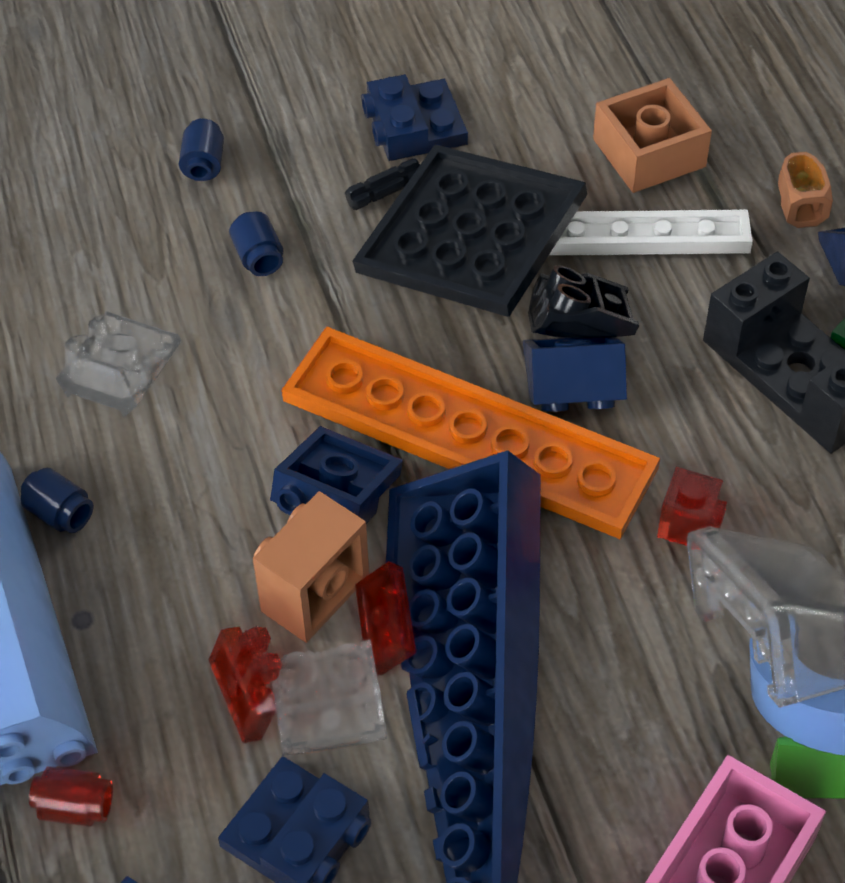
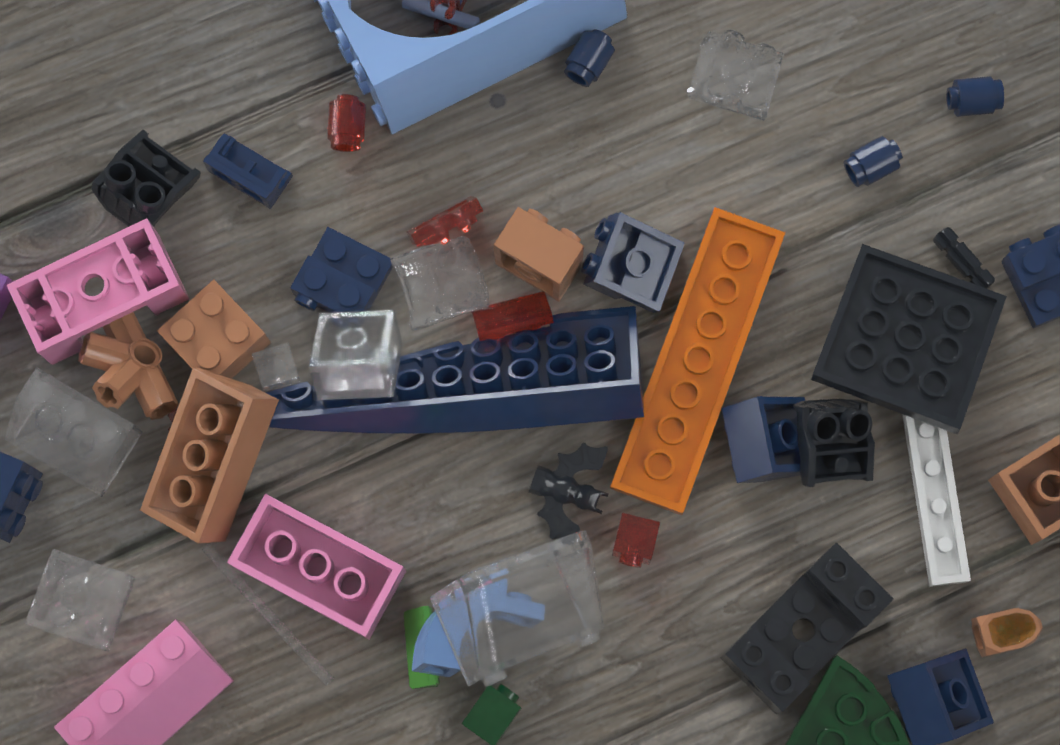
camera: 85 degrees right, 25 degrees up
none -> clear brick [309,310,403,400]
none -> black animal [528,443,609,550]

